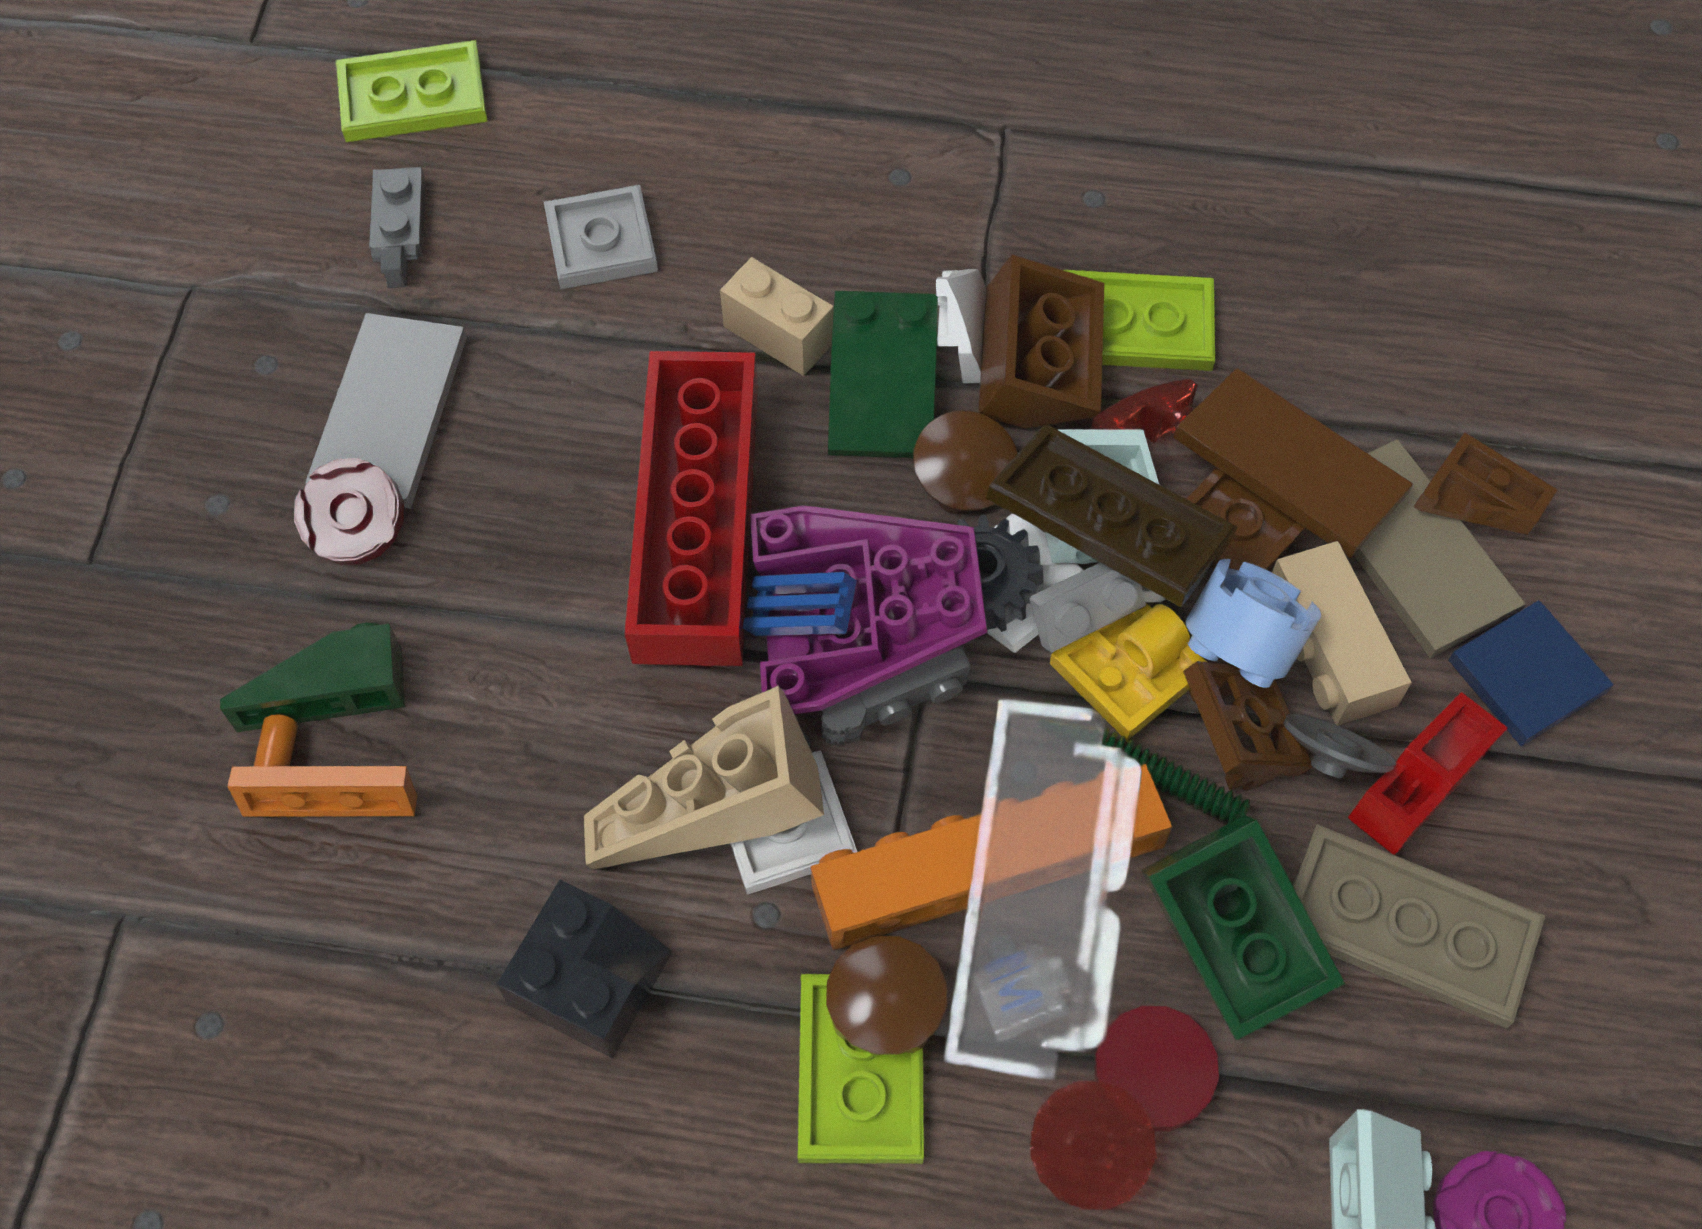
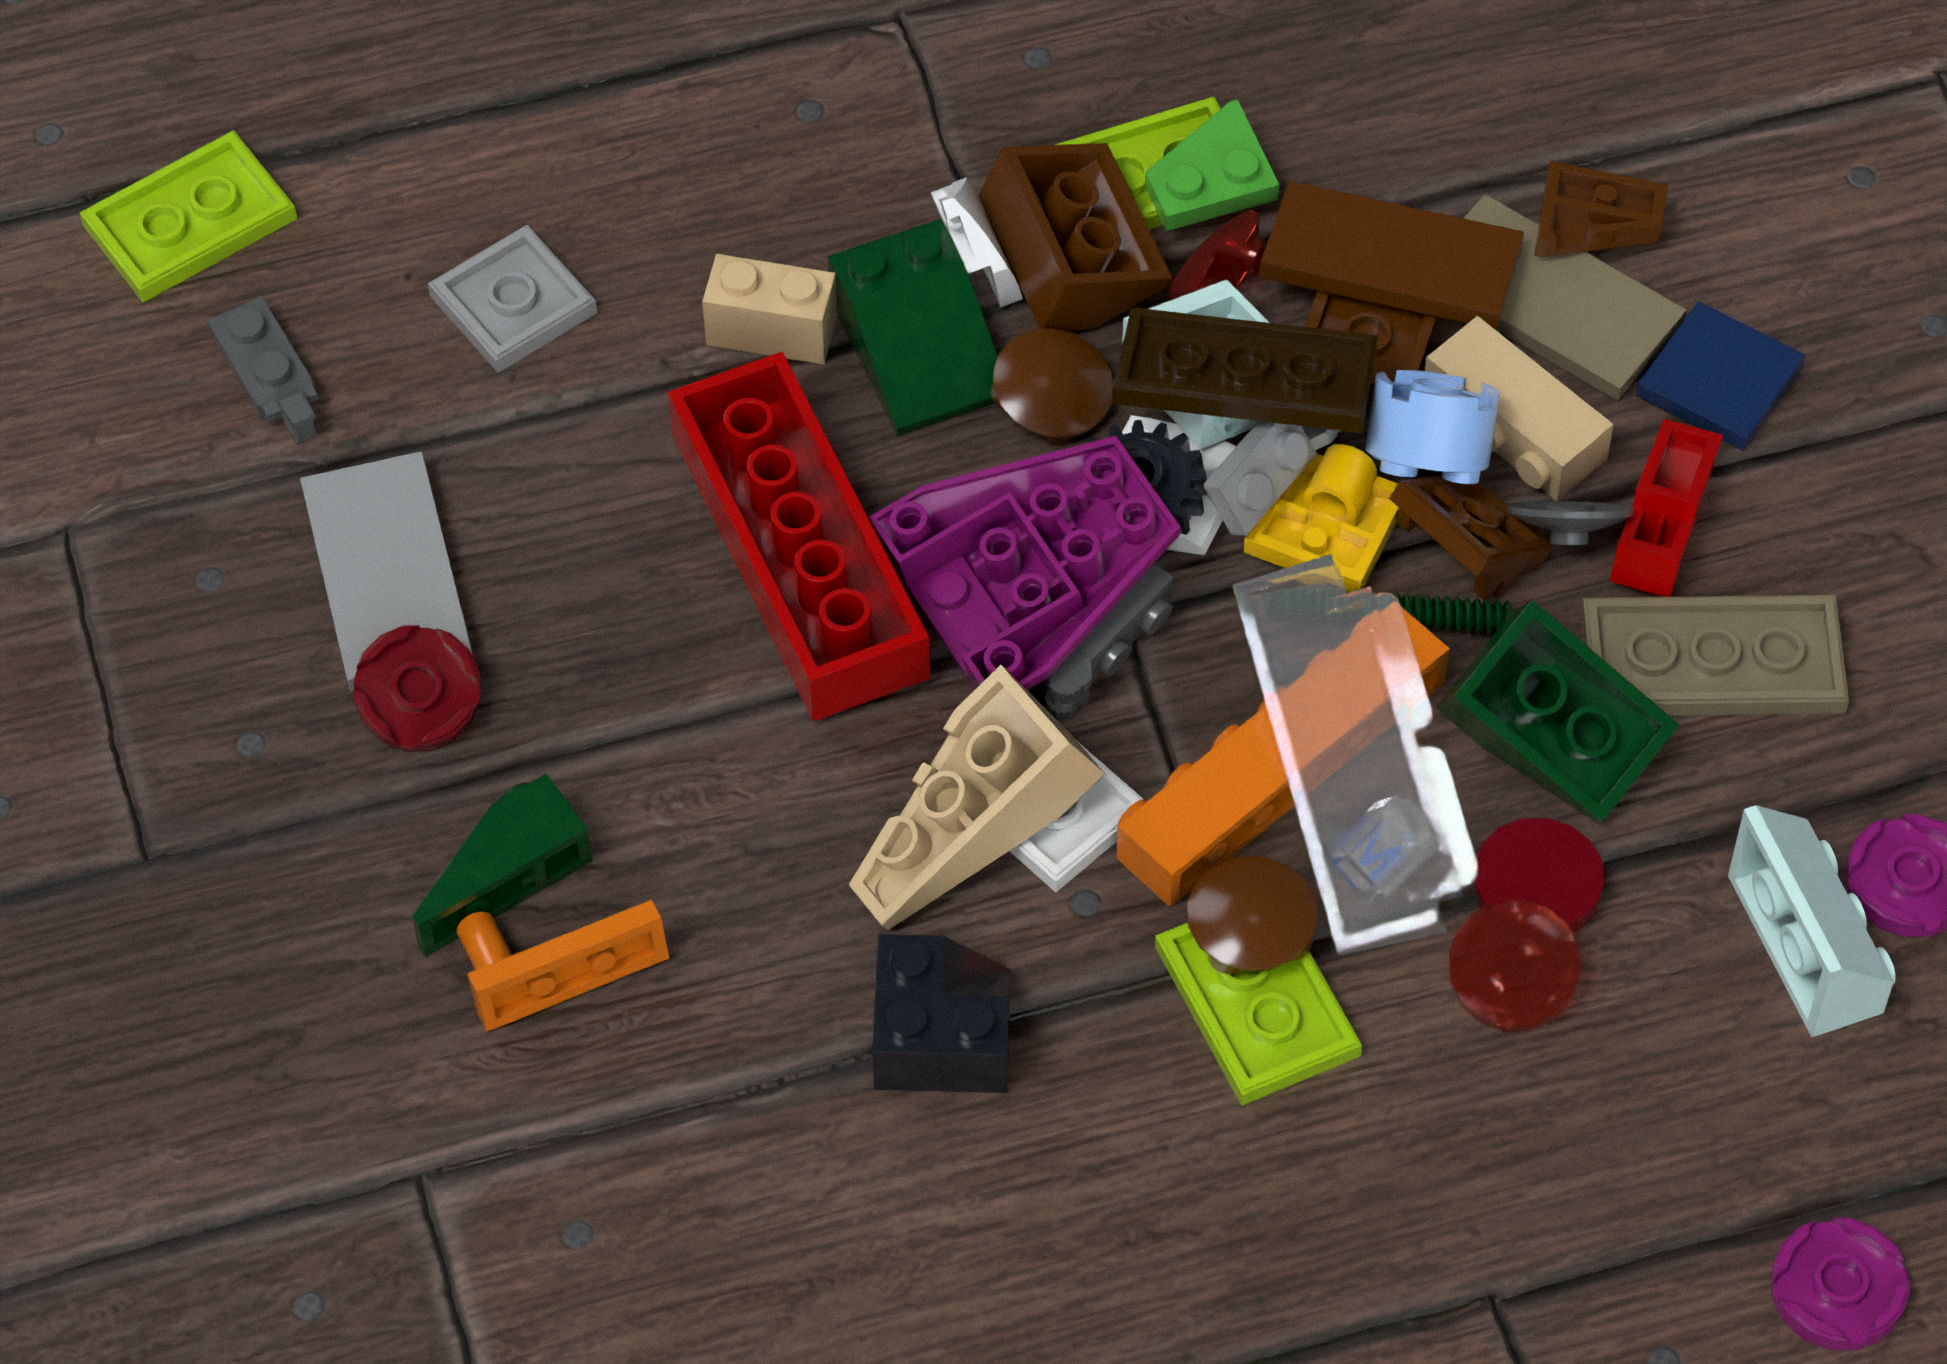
camera: 25 degrees left, 5 degrees down
blue tile [743,572,857,636] -> none
none -> bright green wing [1145,100,1279,231]

